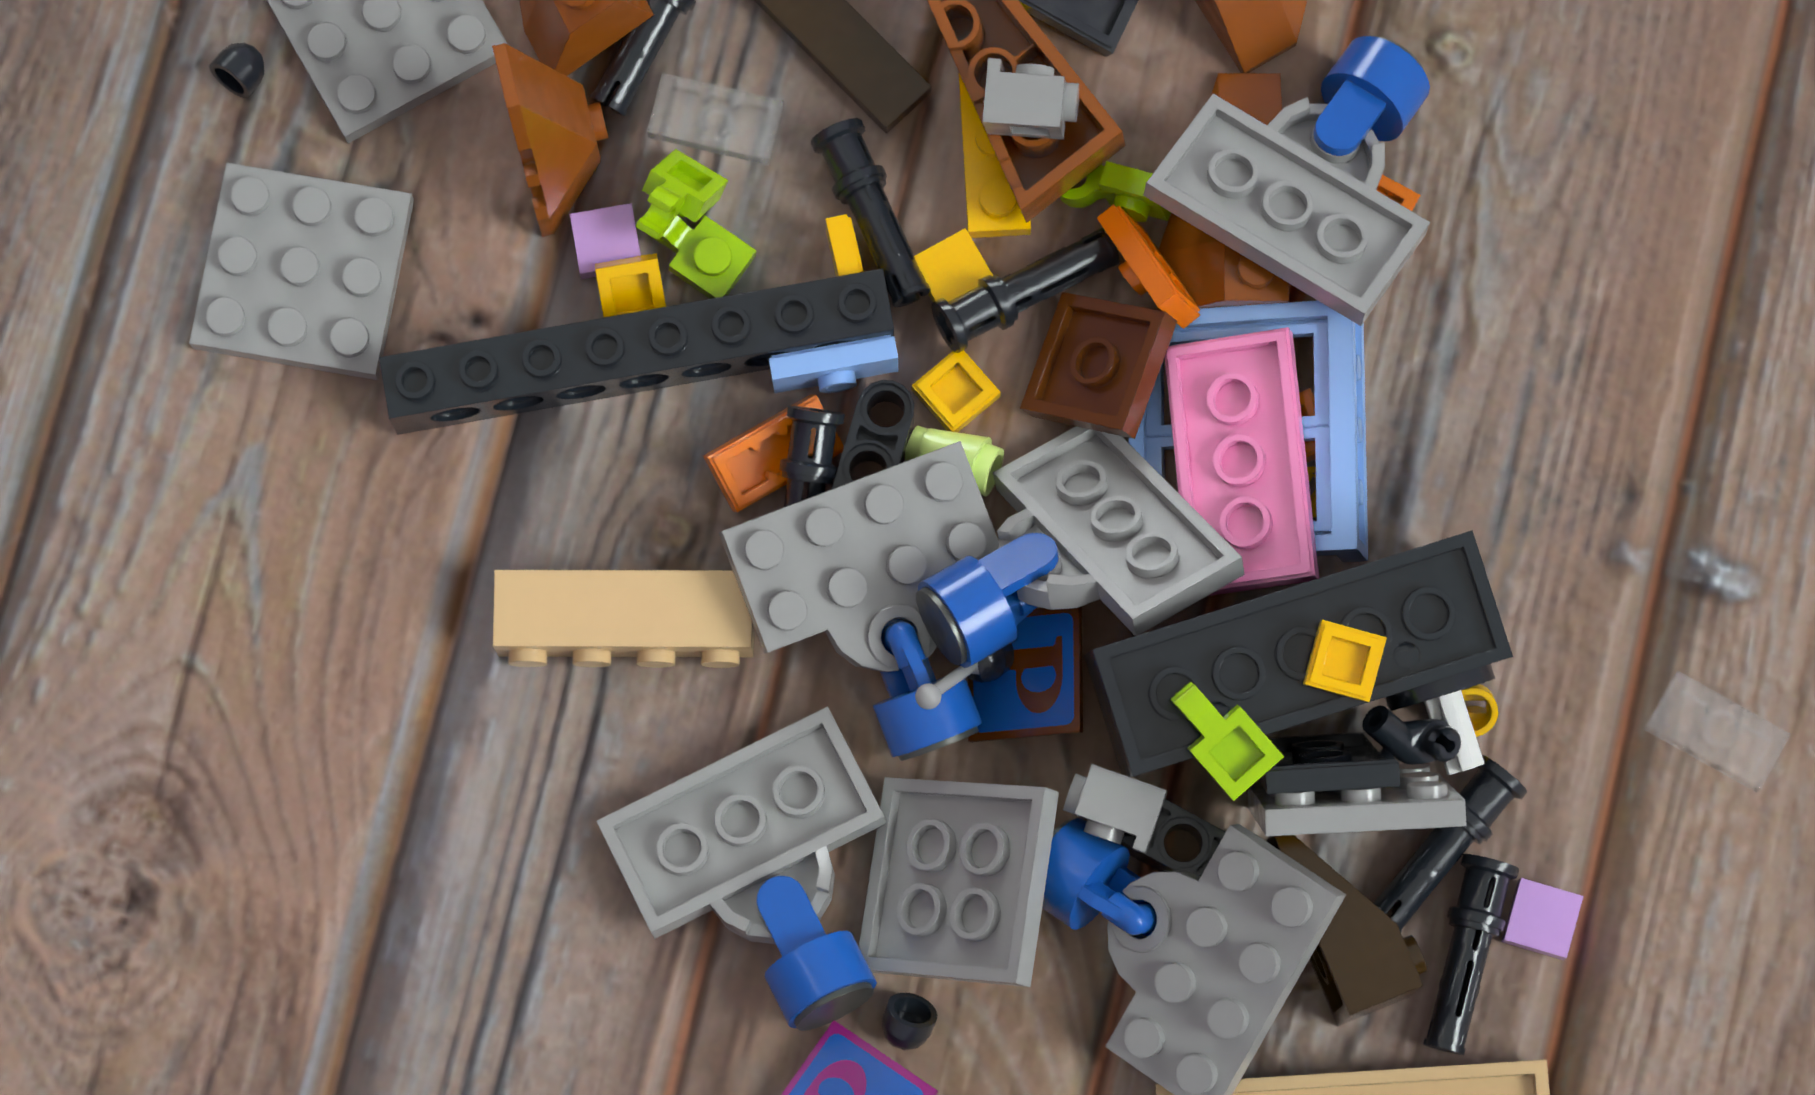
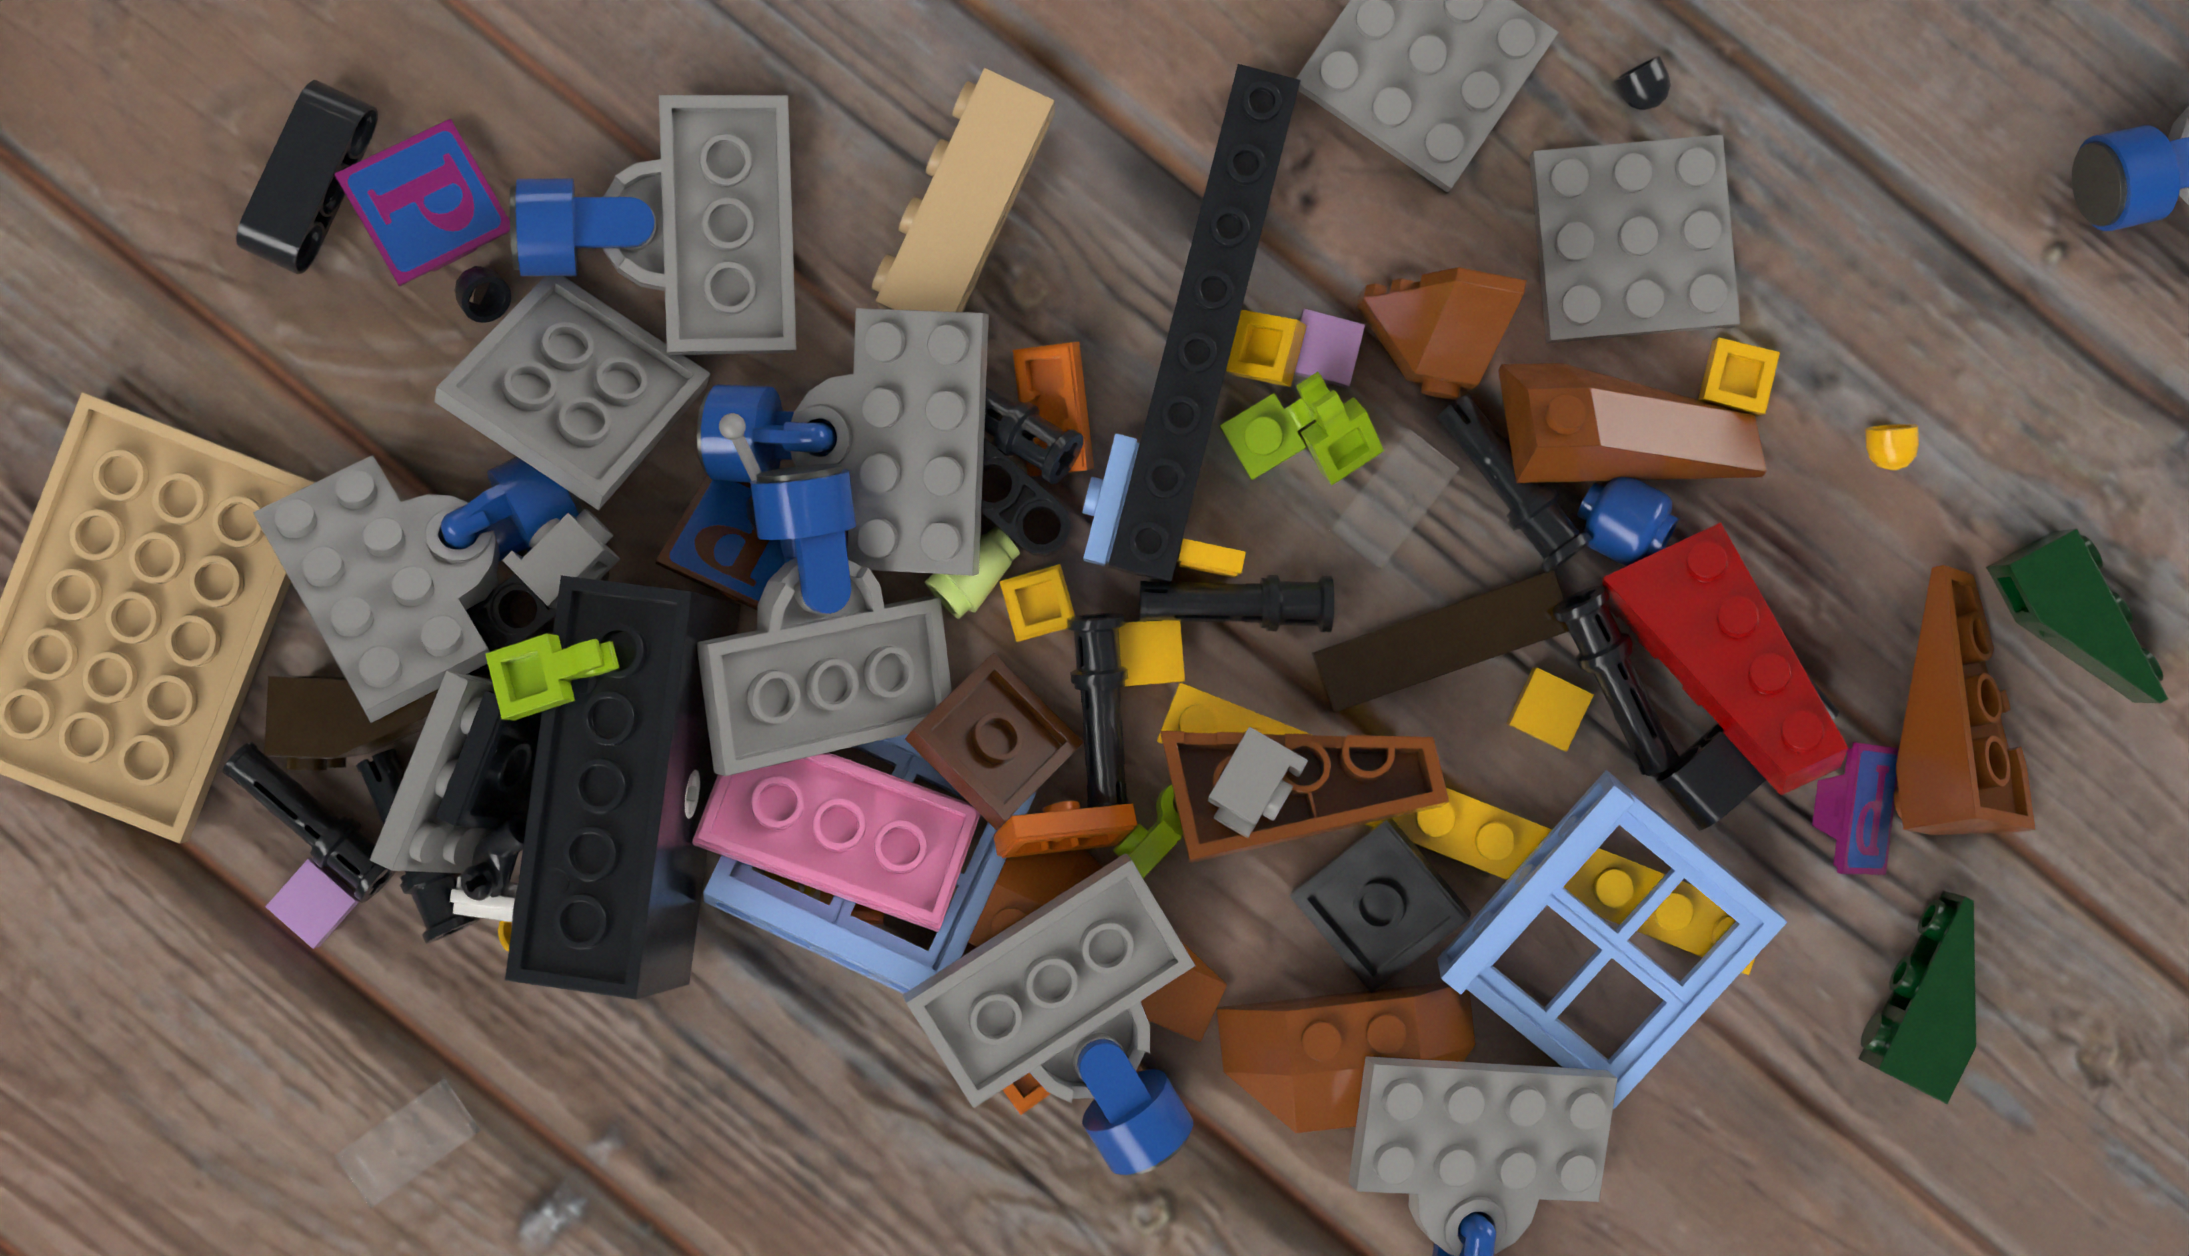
camera: 115 degrees right, 10 degrees up
yellow tile [1303,620,1387,702] -> none

